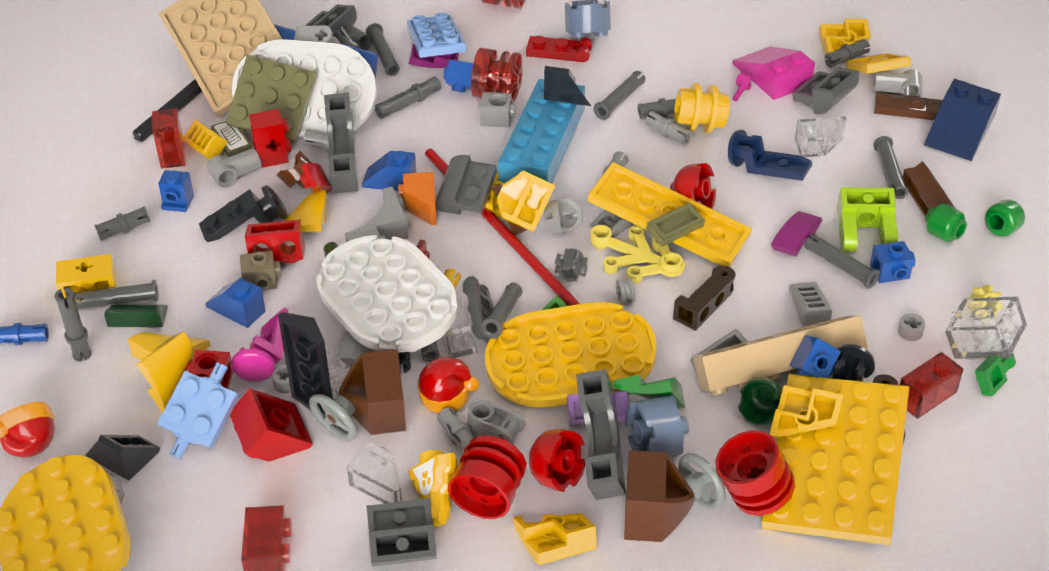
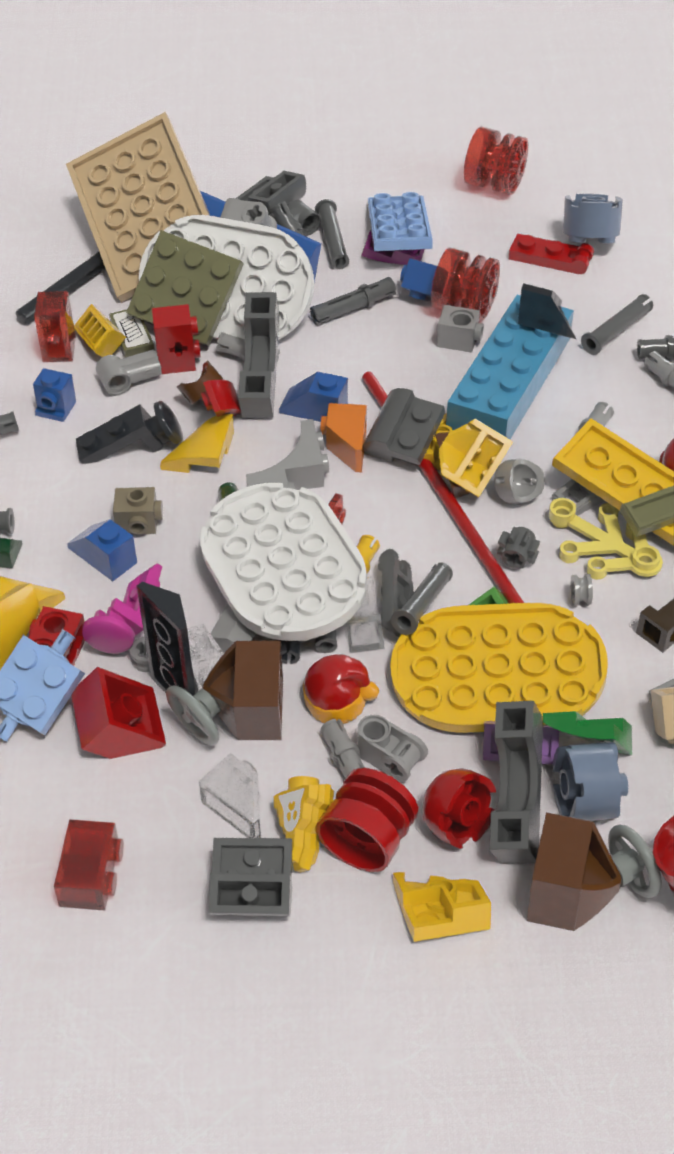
camera: 10 degrees right, 5 degrees up
red brick [245,219,305,263] -> none

